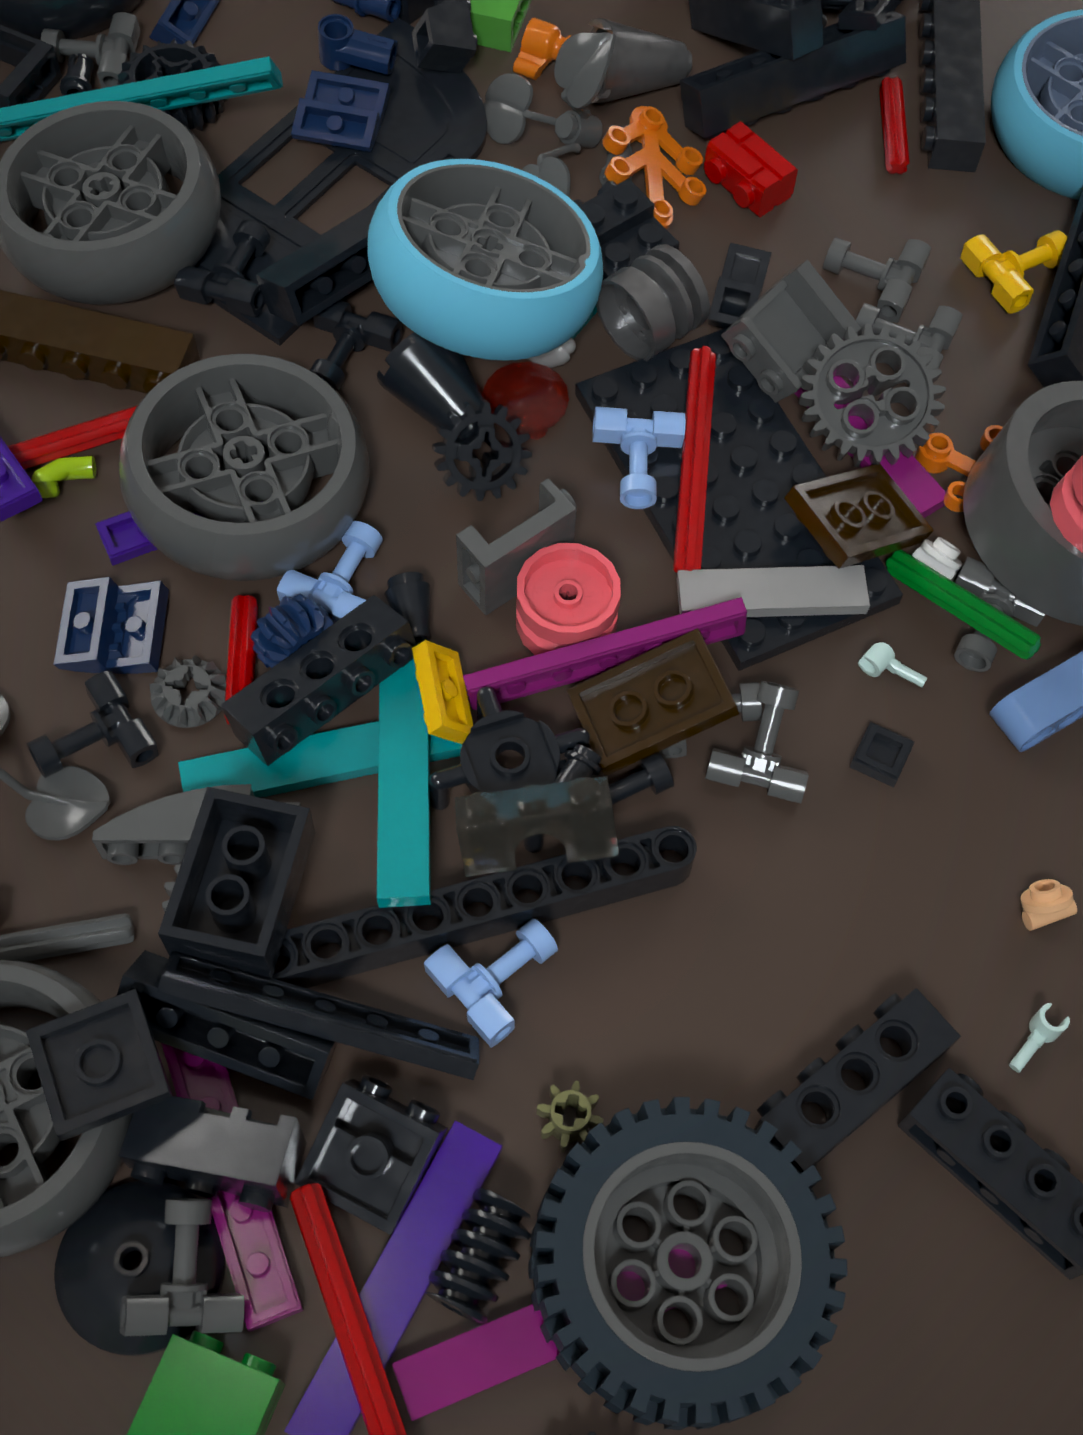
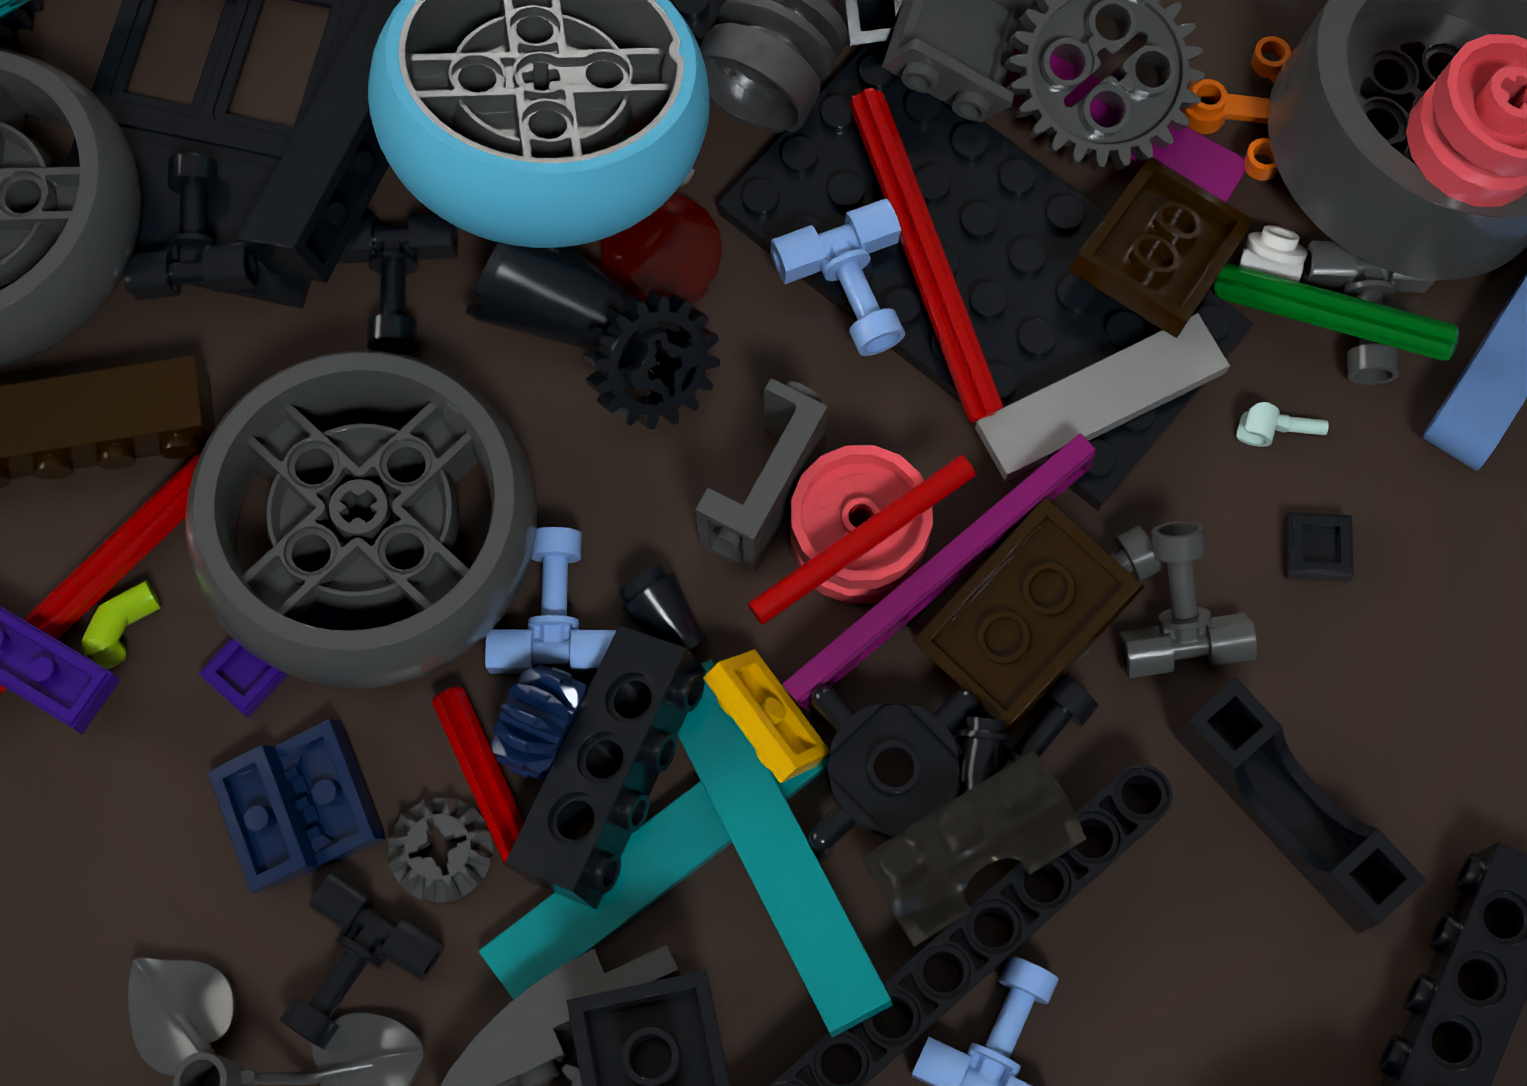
camera: 20 degrees left, 10 degrees up
none -> red bar [747,455,976,625]
none -> black arch [1174,678,1427,934]

